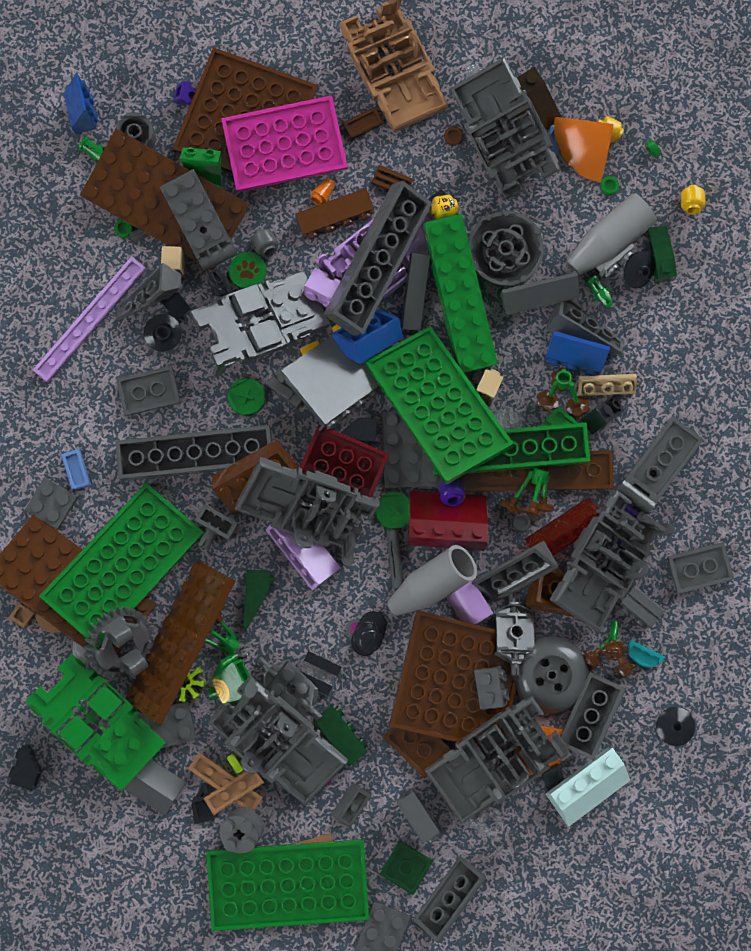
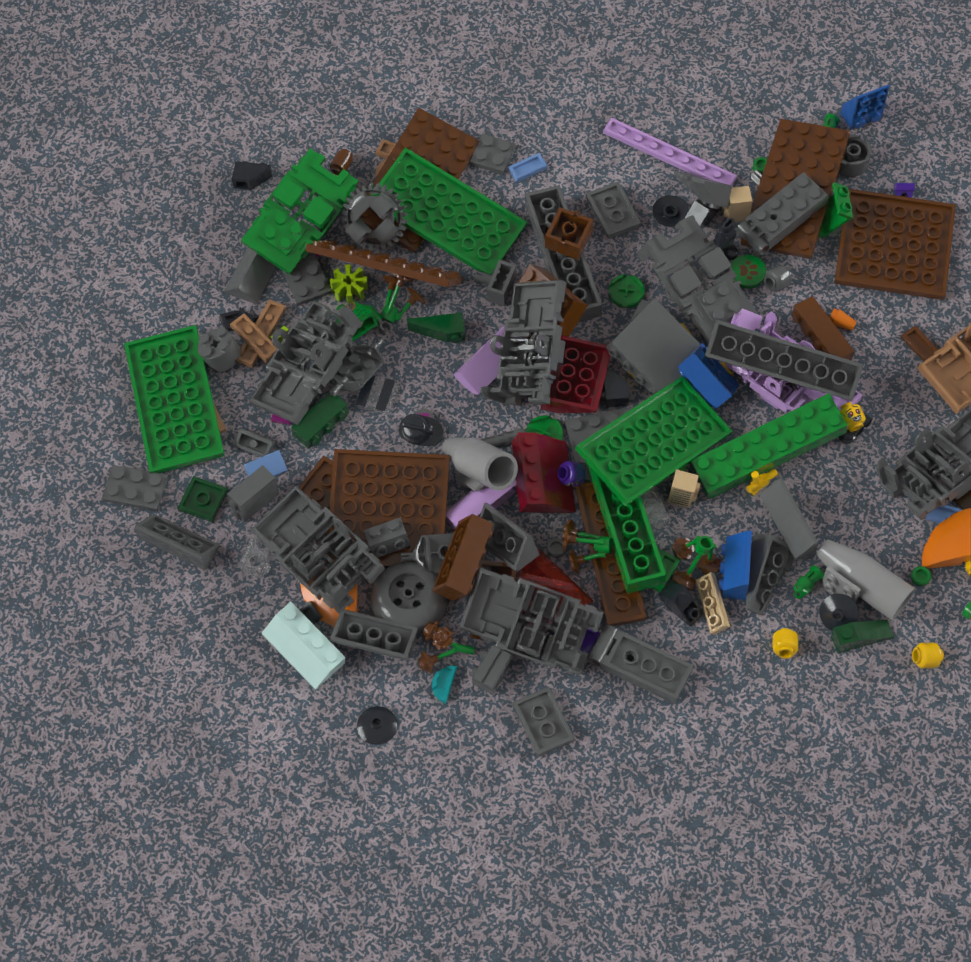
camera: 80 degrees right, 20 degrees down
dark pink plate [221,95,348,192] -> none
reddish brown tile [371,165,413,191] -> none
dark grey tile [401,252,430,330] -> none
reddish brown tile [444,126,463,146] -> none
dark grey brick [469,211,544,286] -> none
none -> medium blue slope [244,450,288,477]
none -> reddish brown brick [329,149,353,176]
none -> reddish brown brick [432,514,493,601]
none -> clear red tile [520,573,580,599]
none -> reddish brown brick [545,207,594,260]
none -> yellow piece [746,469,778,495]
none -> yellow head [772,628,799,659]

